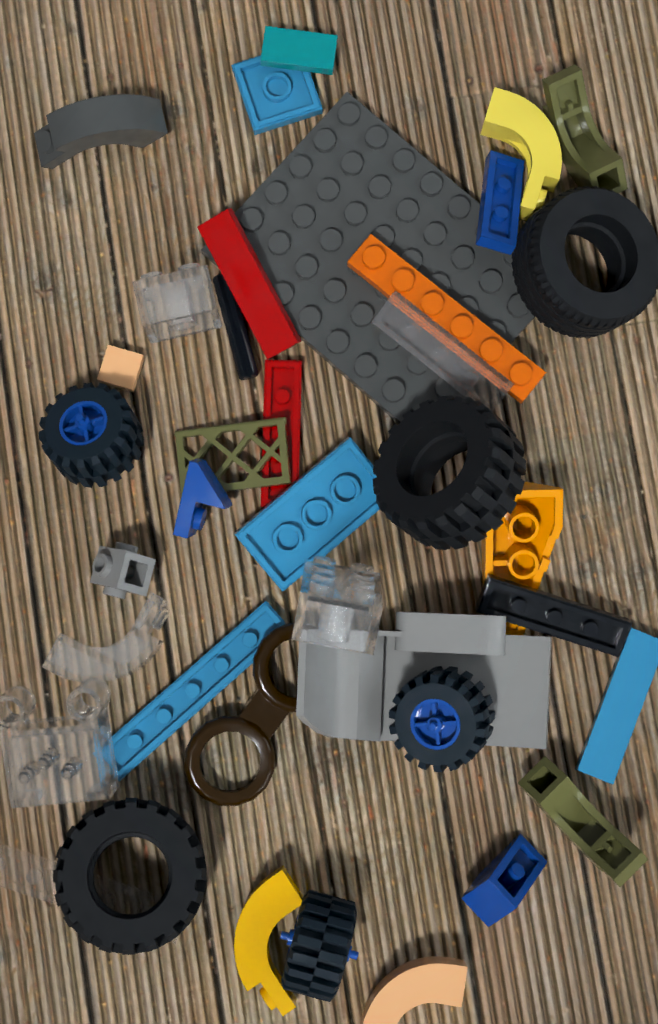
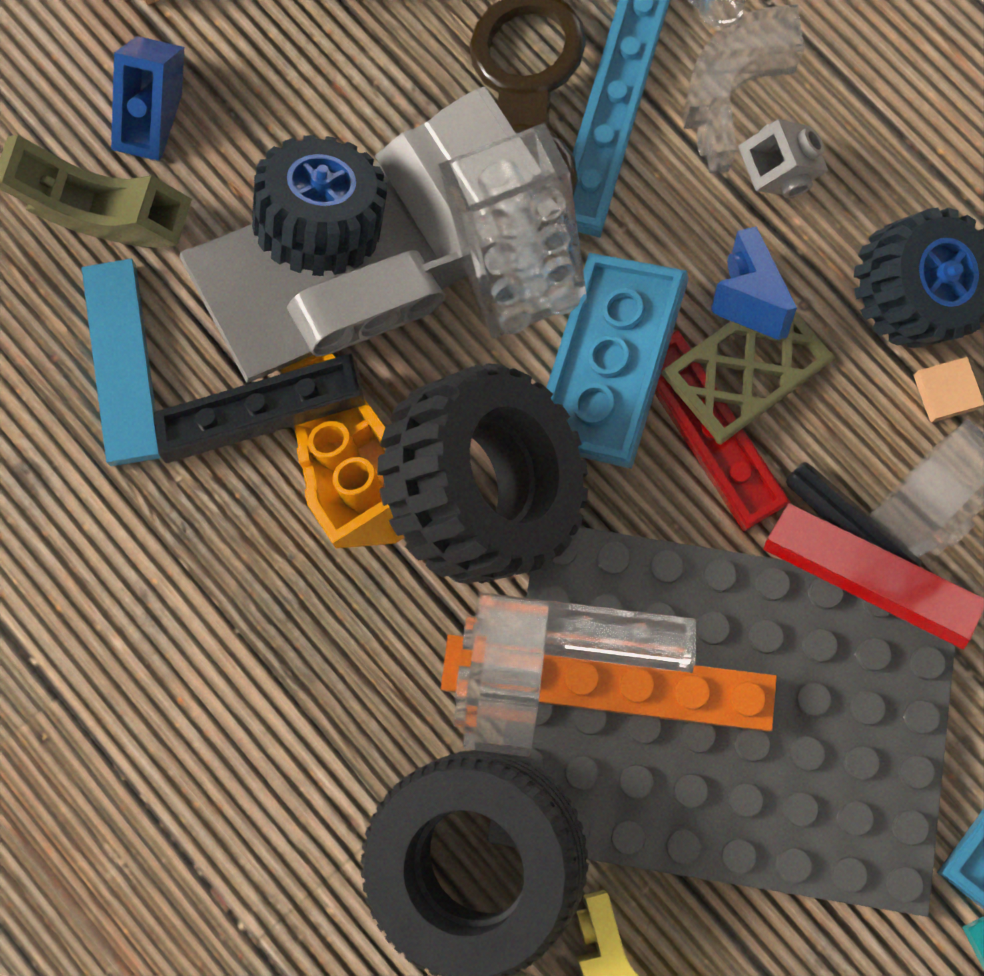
camera: 150 degrees right, 5 degrees down
blue plate [476,150,525,255] -> none
none -> clear brick [454,595,549,757]

